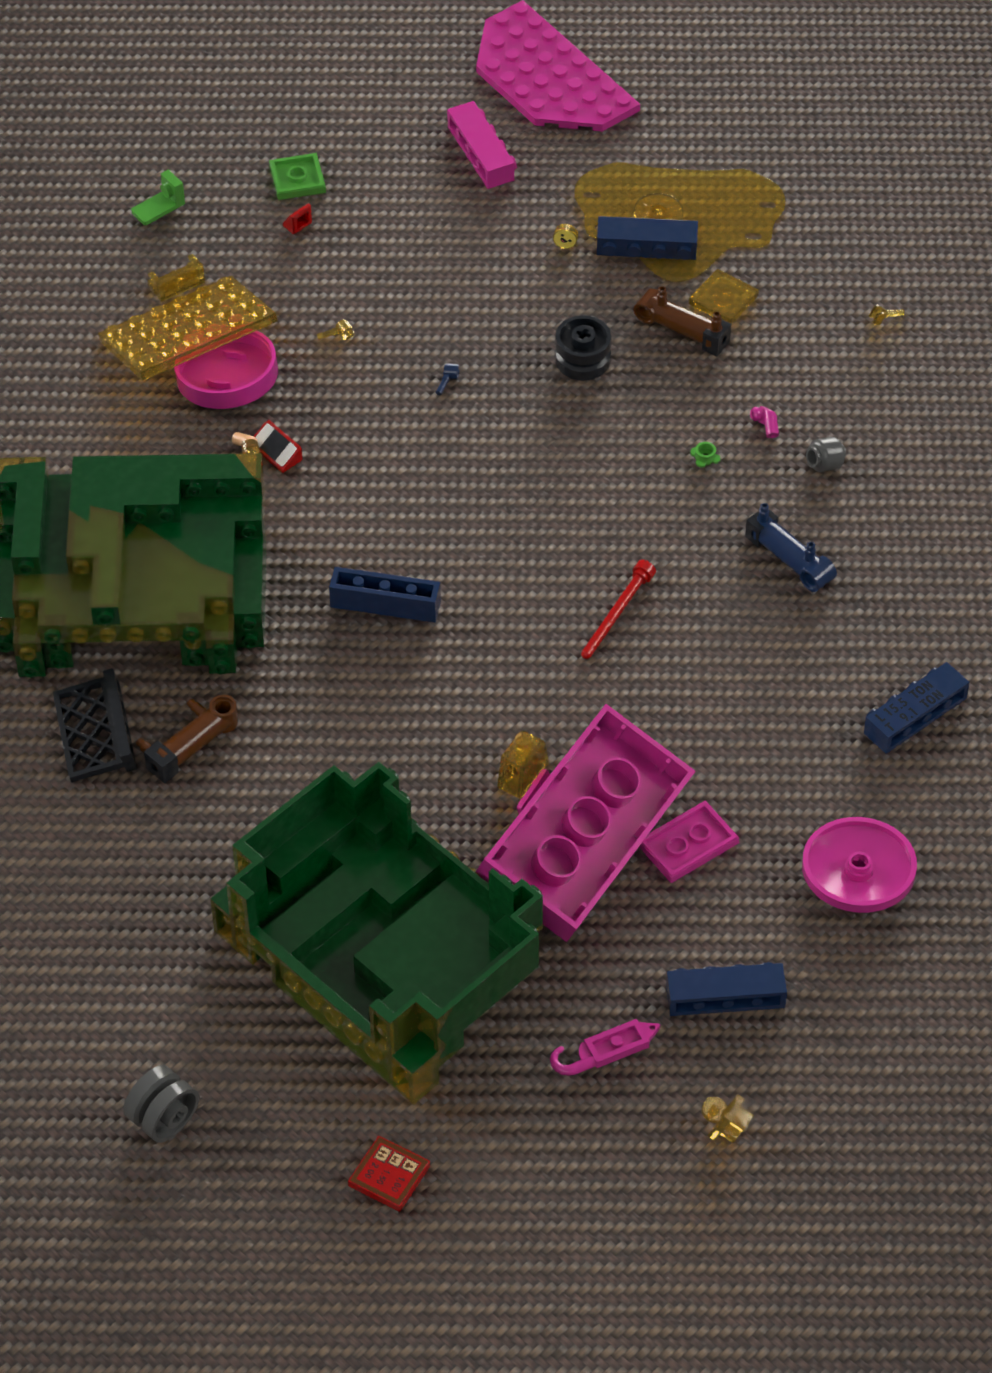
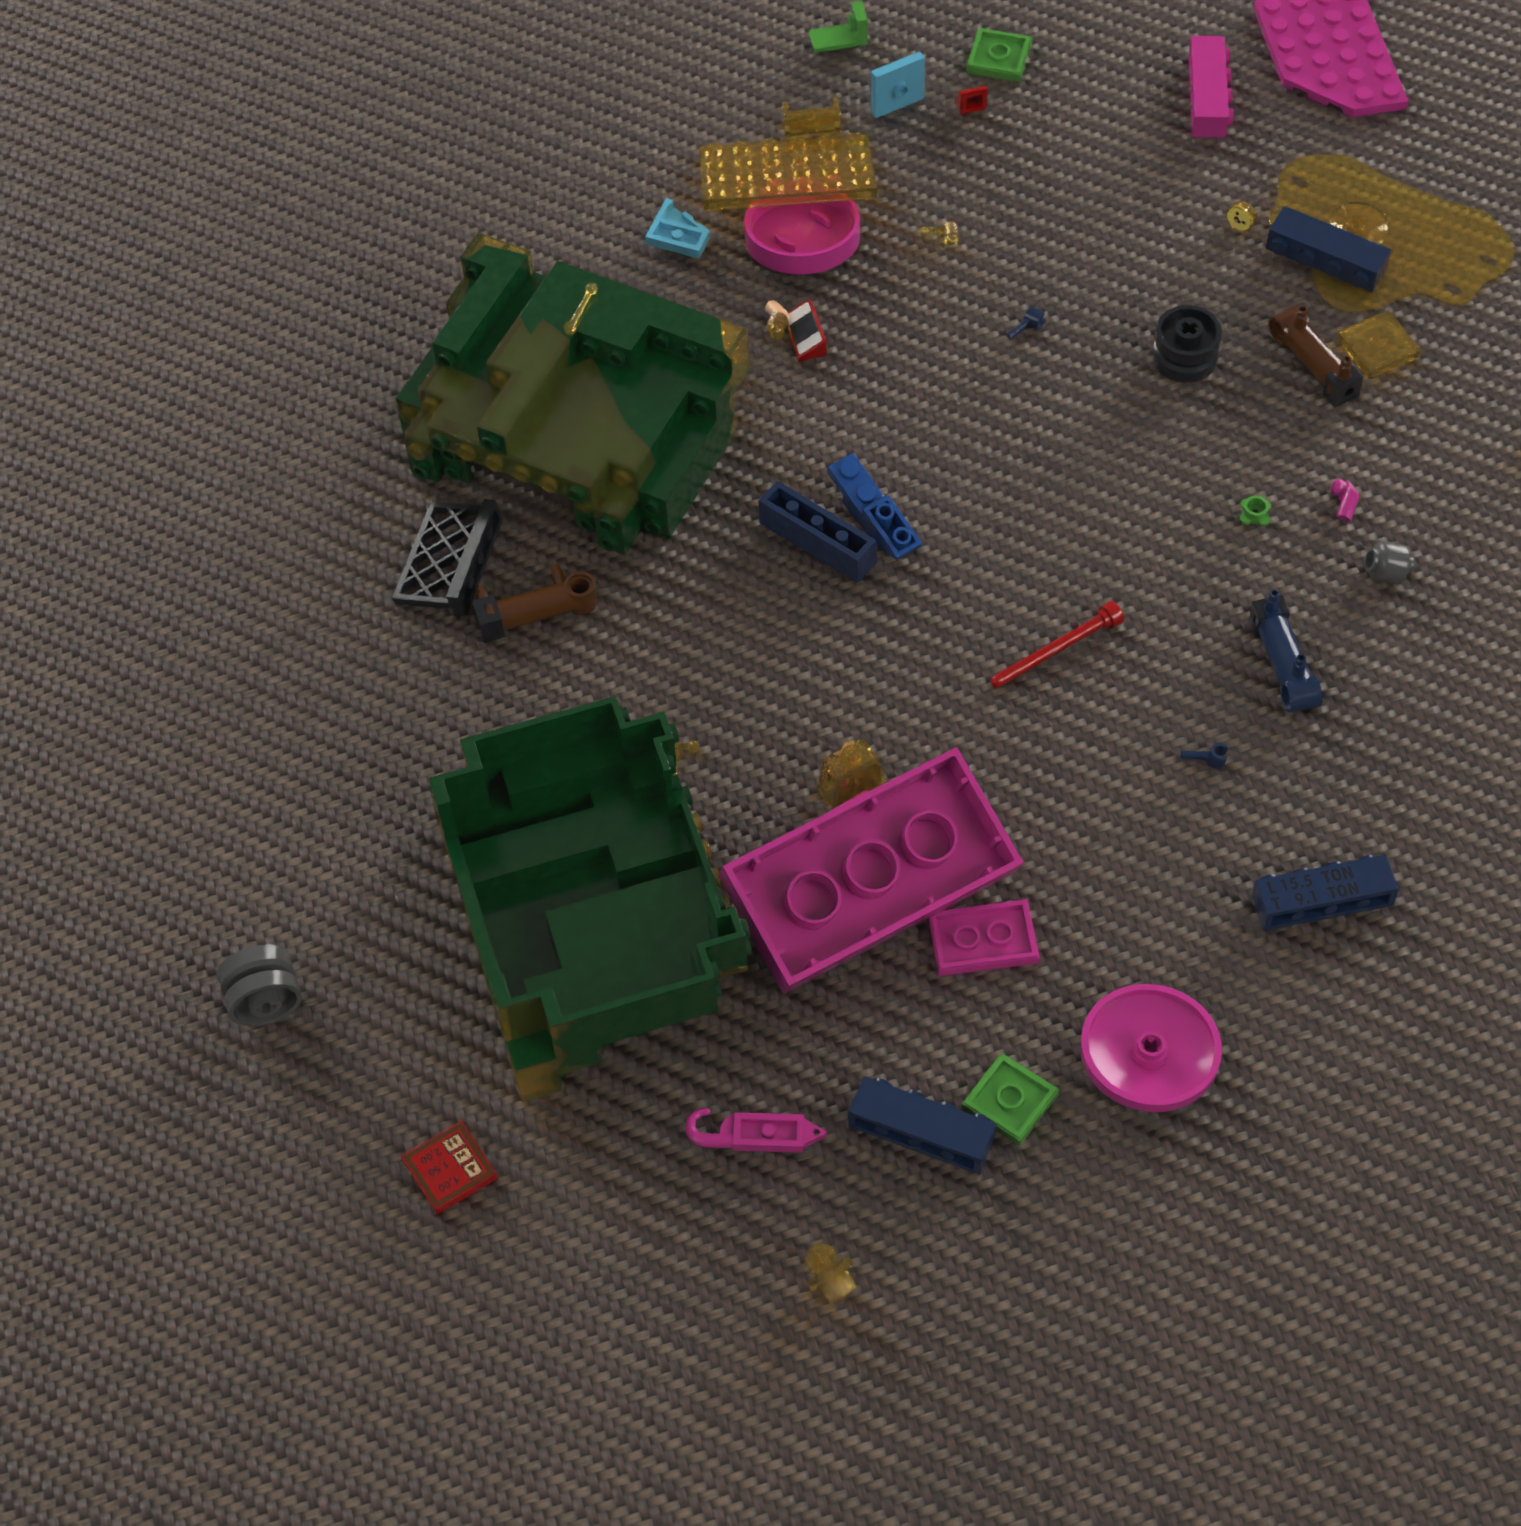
camera: 30 degrees right, 5 degrees up
none -> clear yellow hinge [564,283,597,335]
none -> medium azure wing [645,198,710,259]
none -> blue slope [827,453,923,560]
none -> medium azure plate [871,52,925,119]
none -> bright green tile [962,1053,1059,1146]
none -> dark blue hand [1180,743,1228,769]

